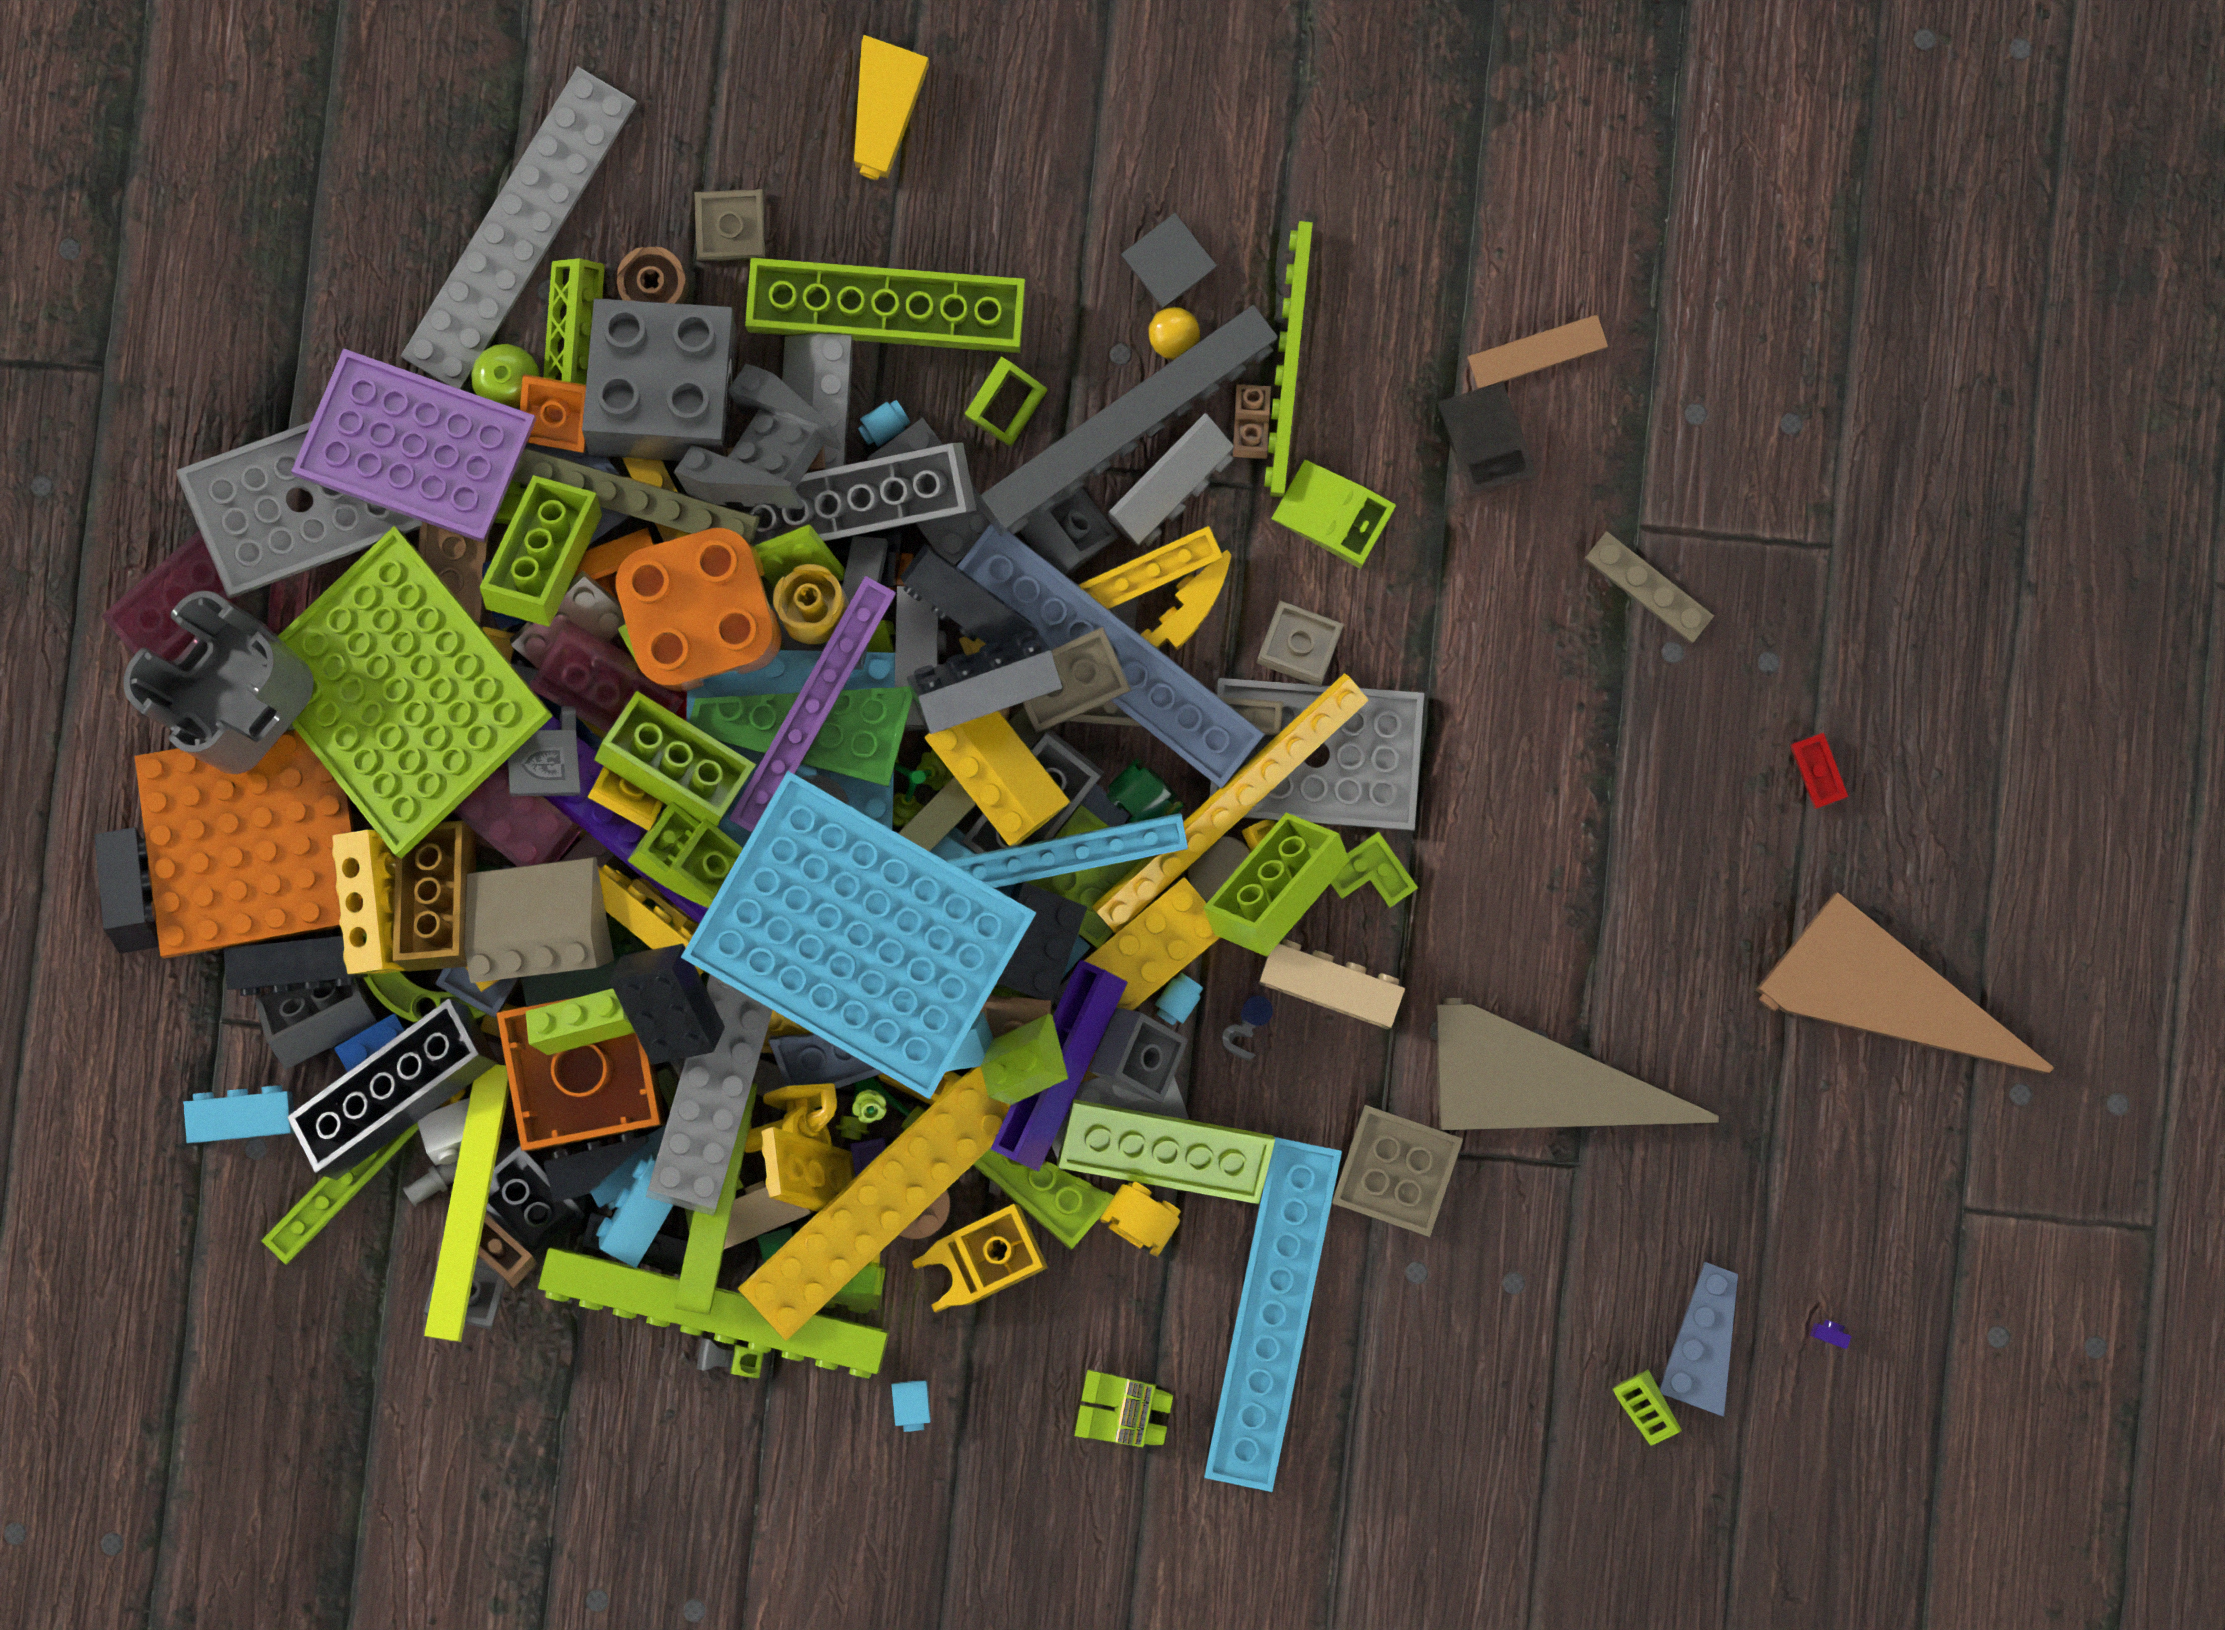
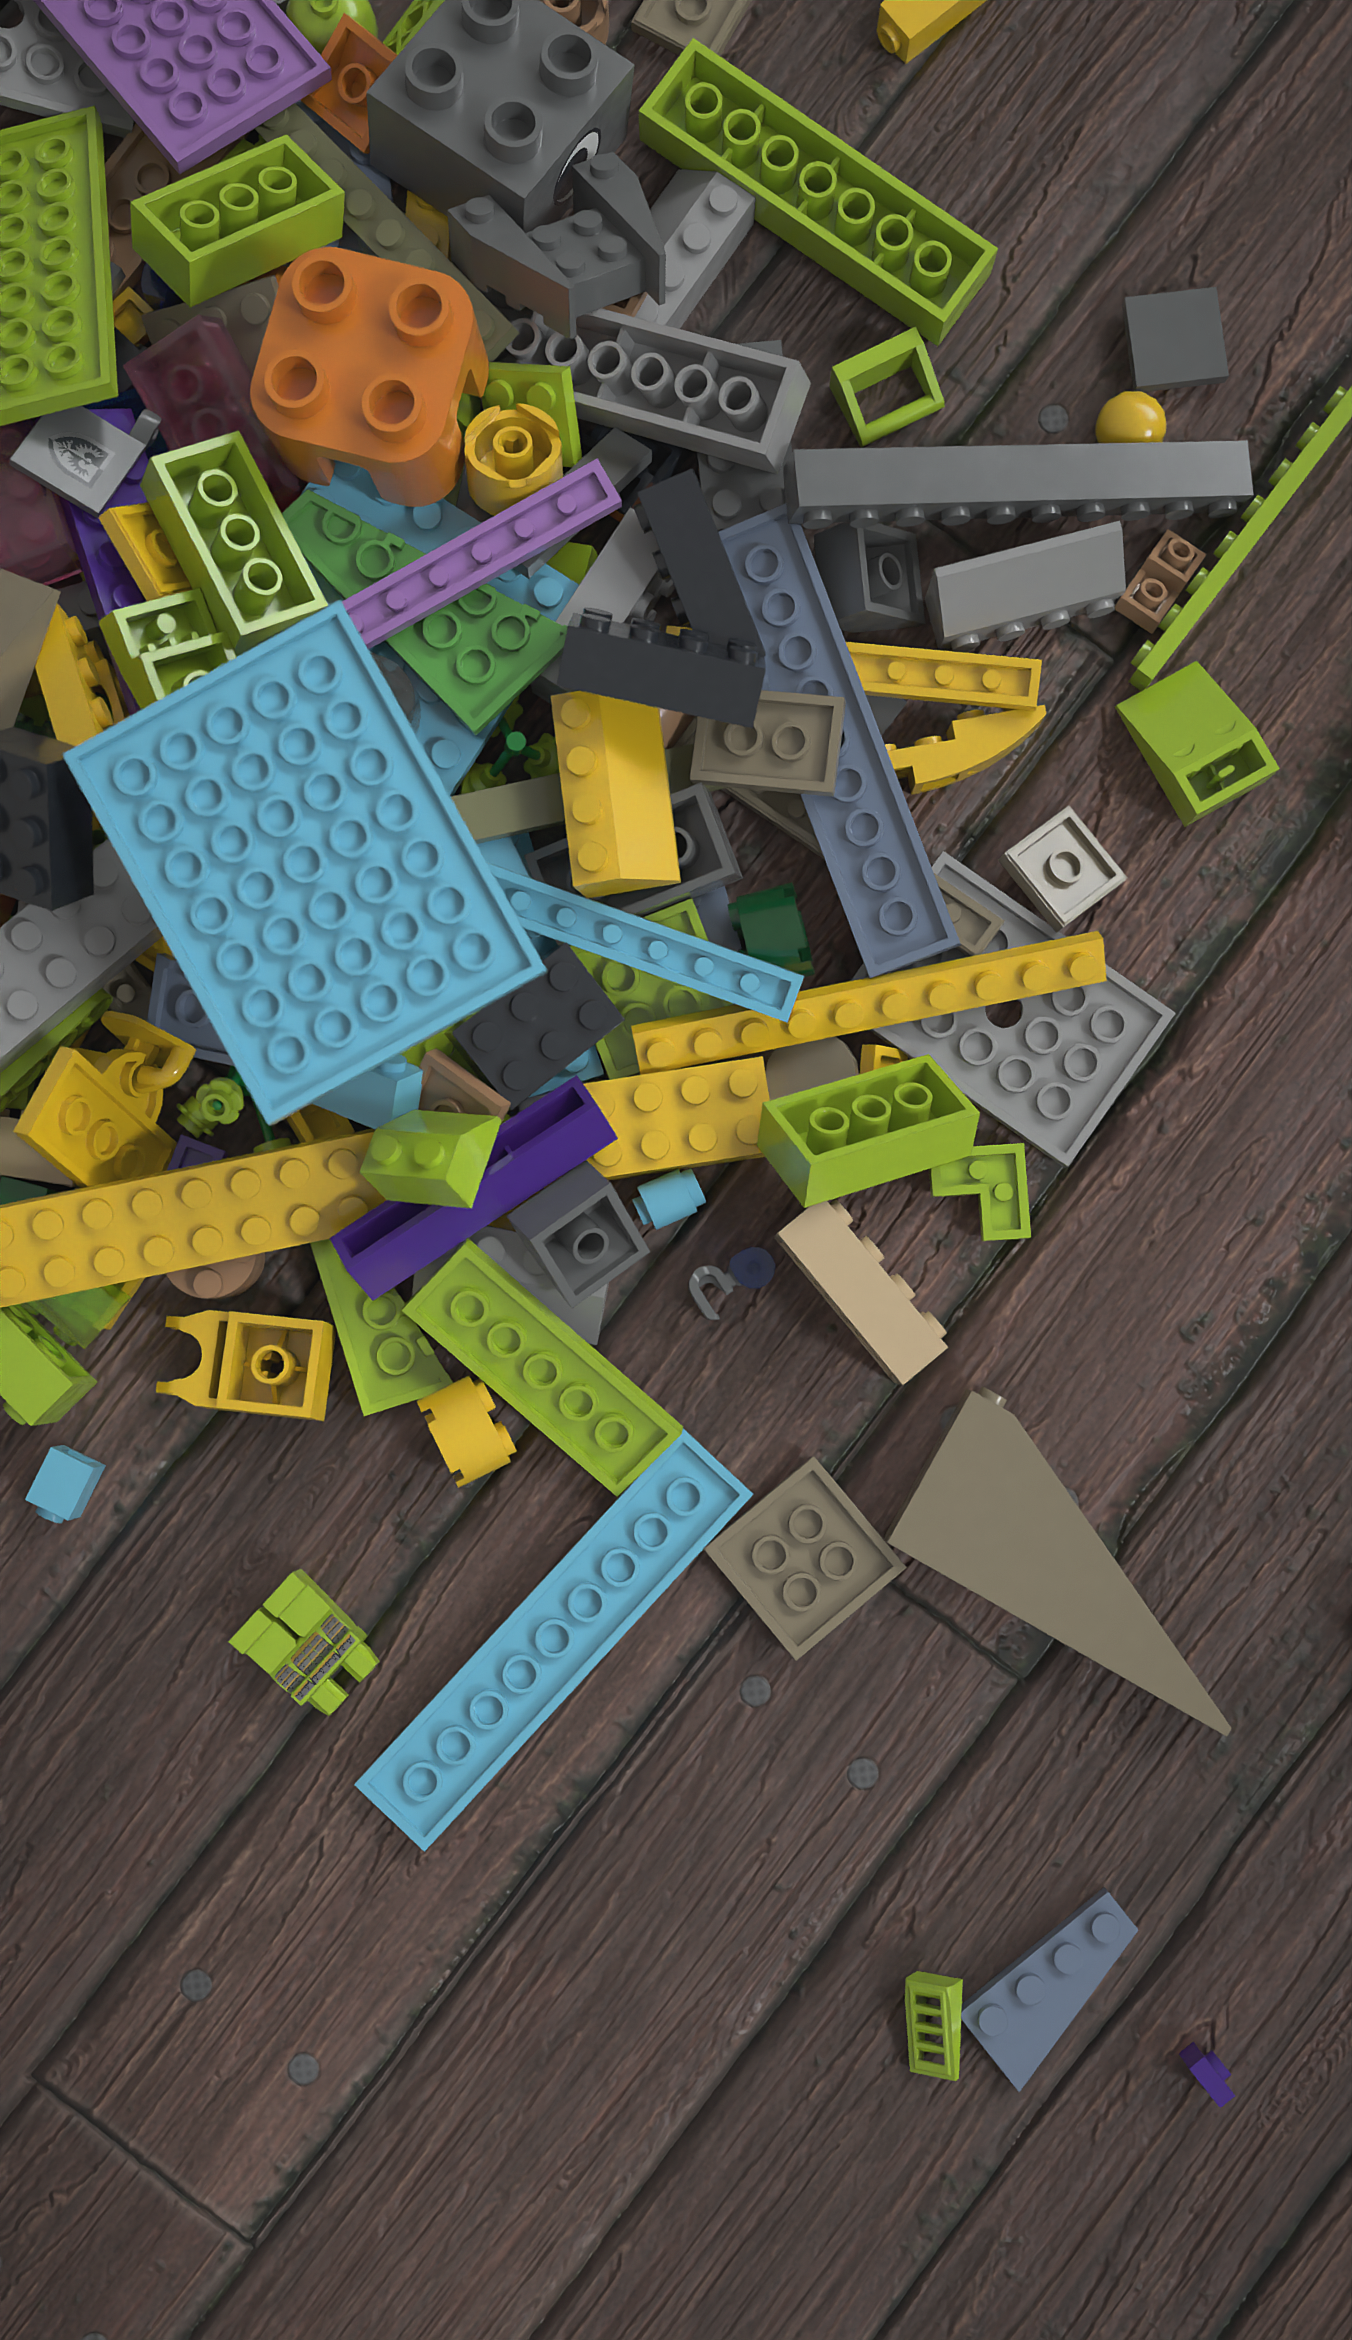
camera: 30 degrees right, 0 degrees up
medium azure brick [858,400,911,447] -> none

